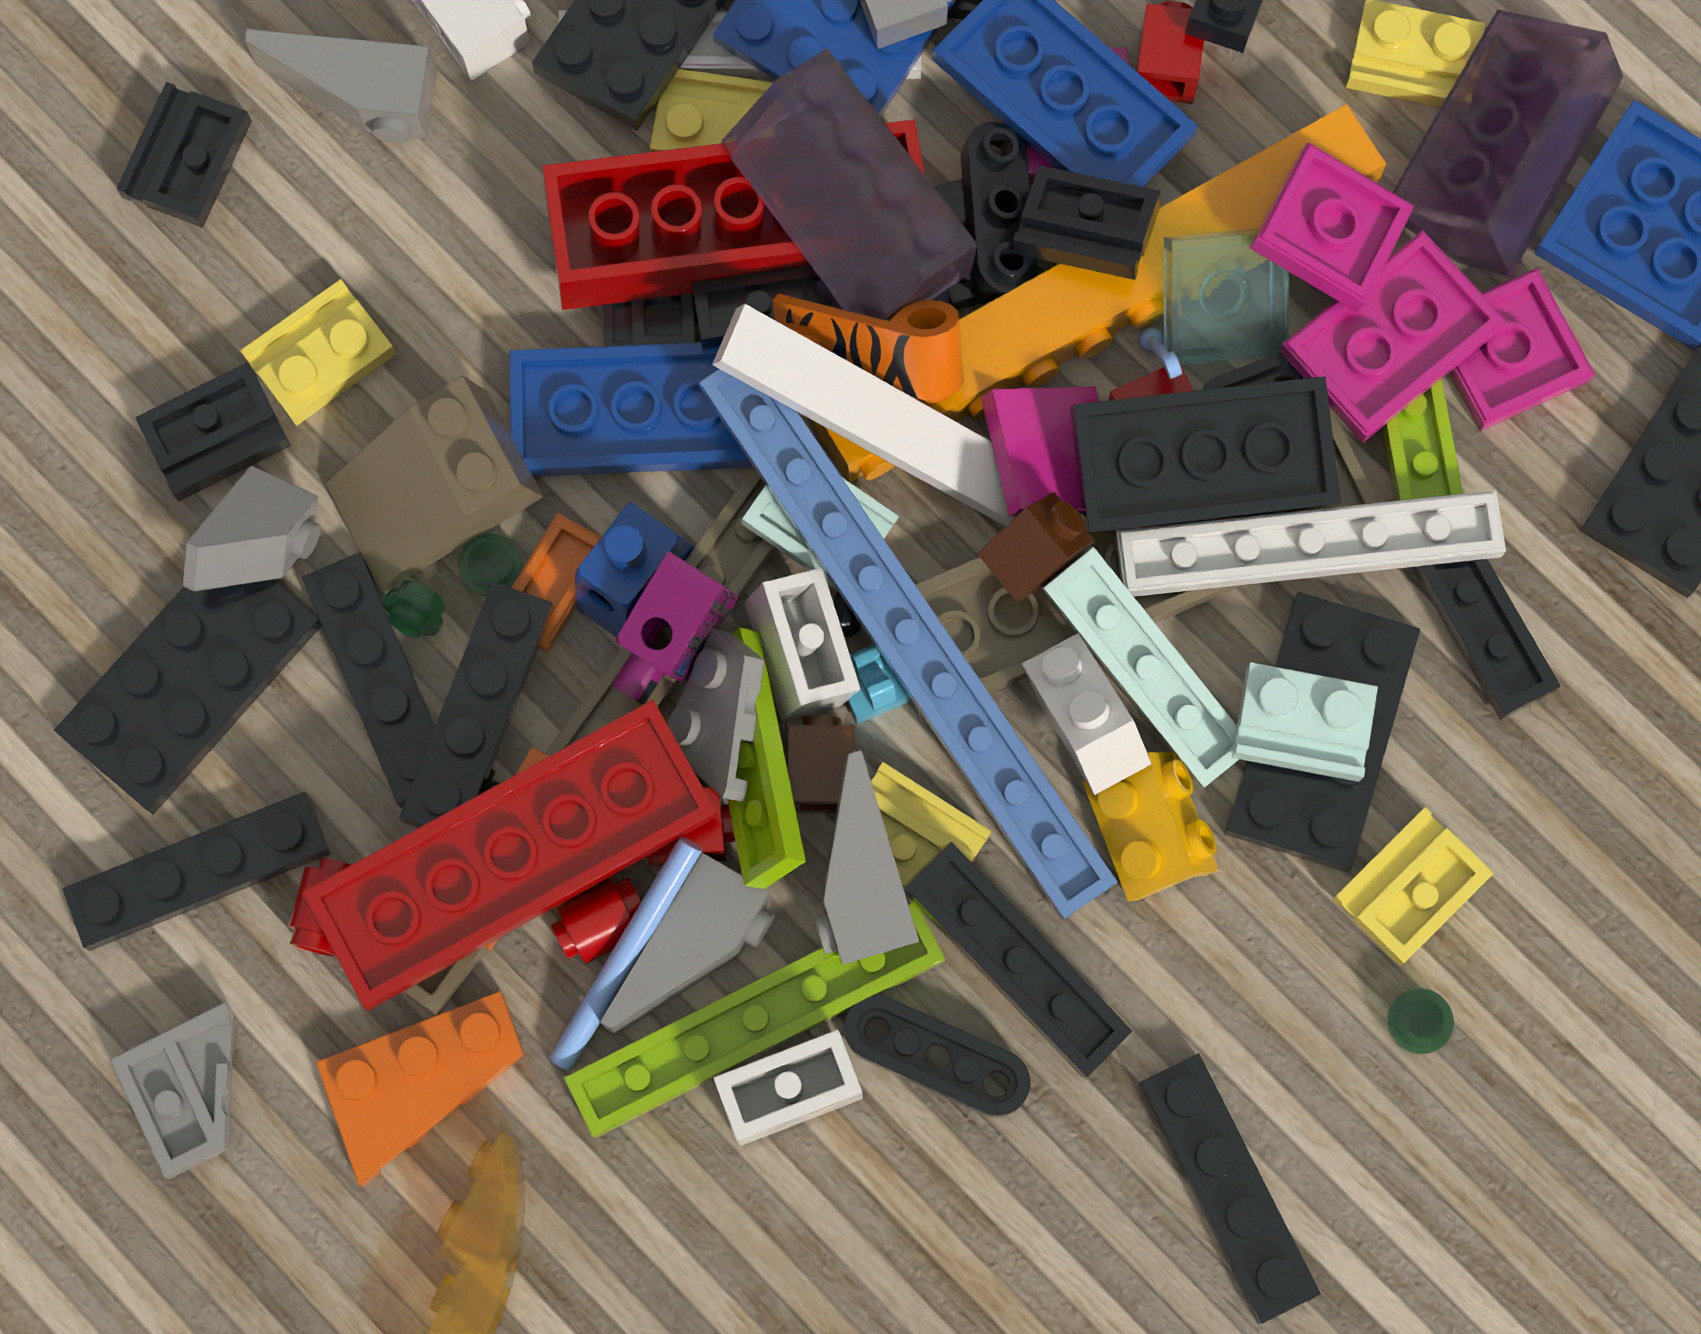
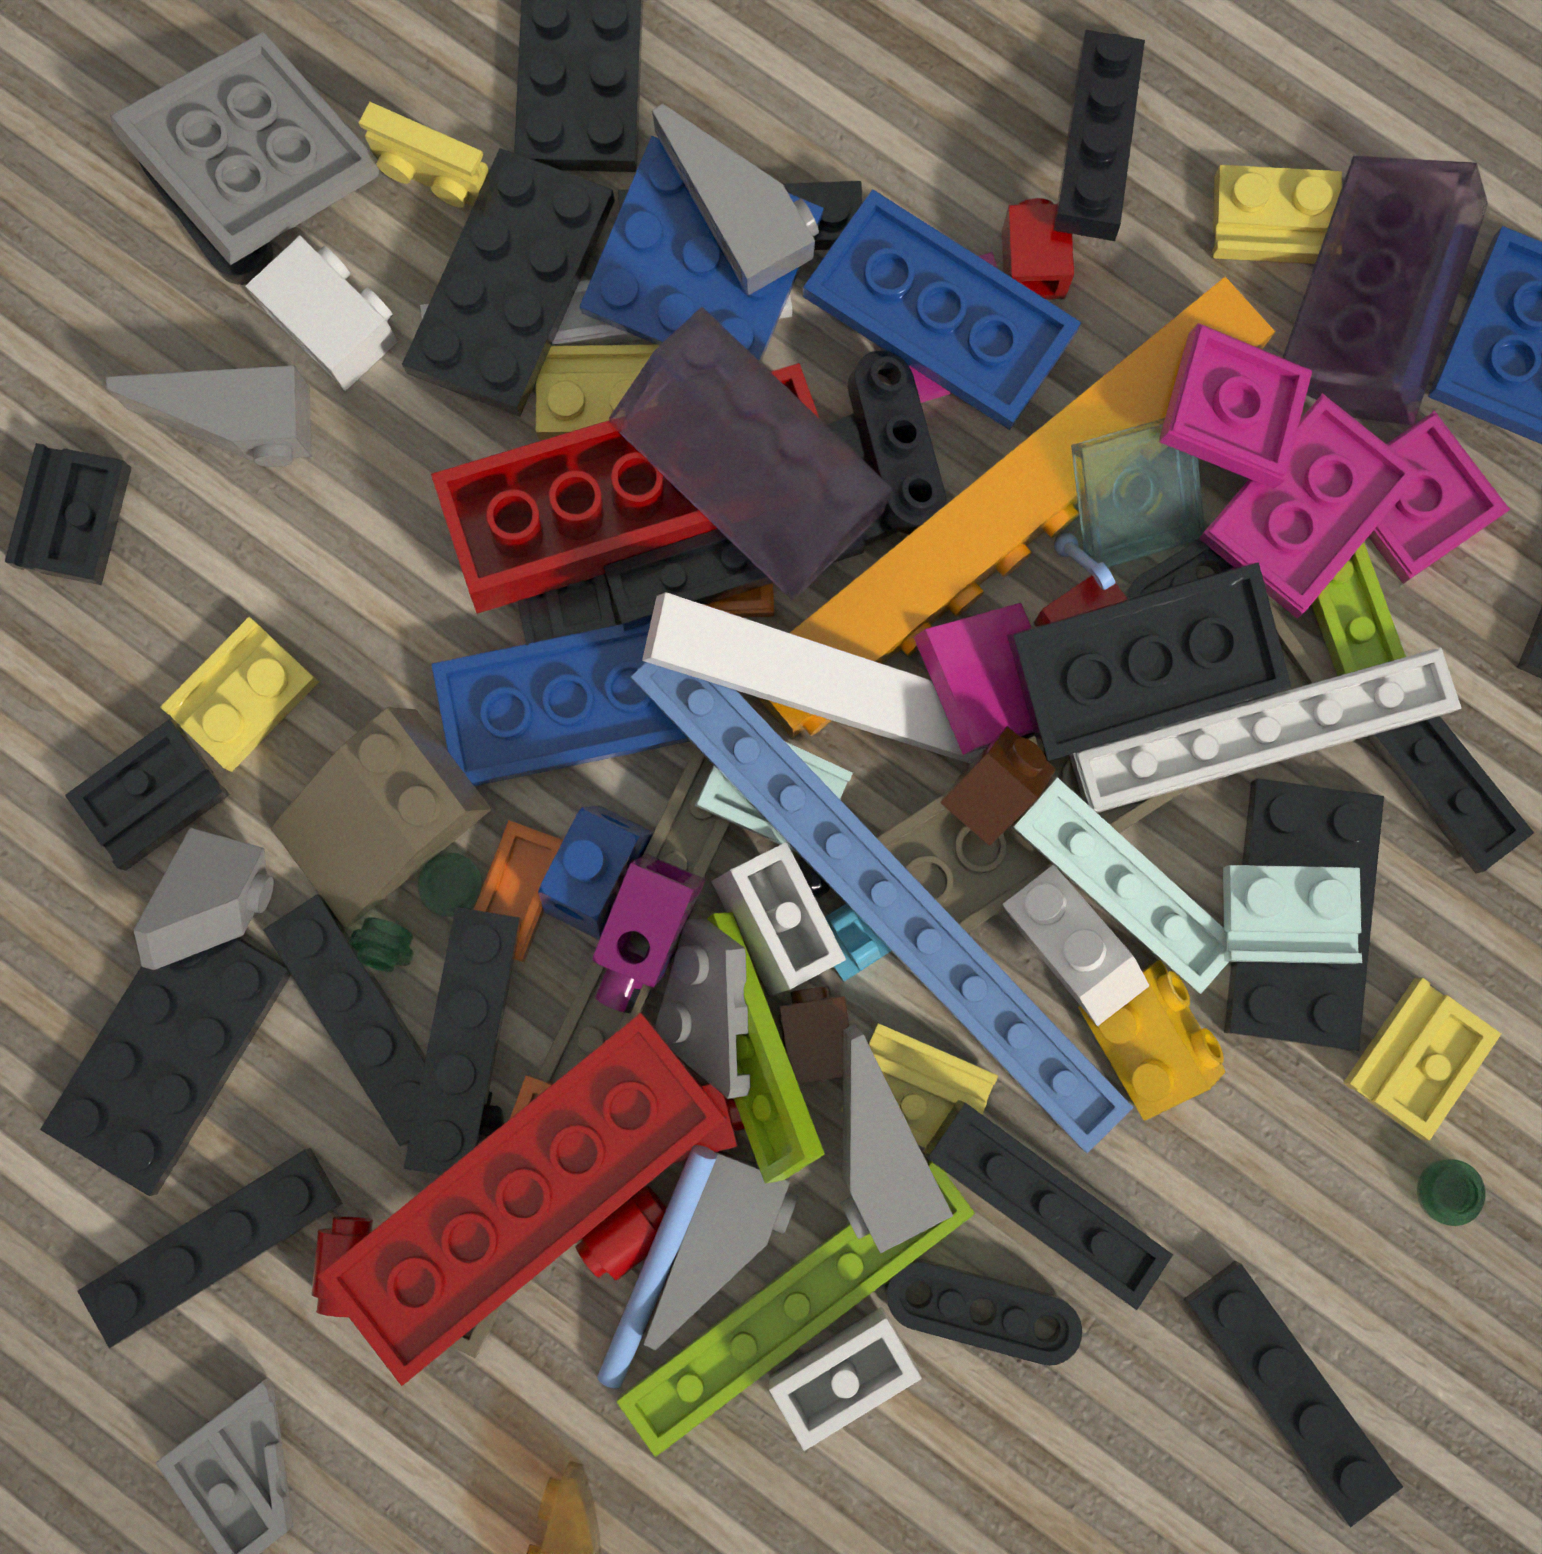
camera: 10 degrees left, 5 degrees up
orange wing [316,991,525,1187] -> none
orange door [772,294,964,403] -> none
black plate [1013,165,1161,280] -> none

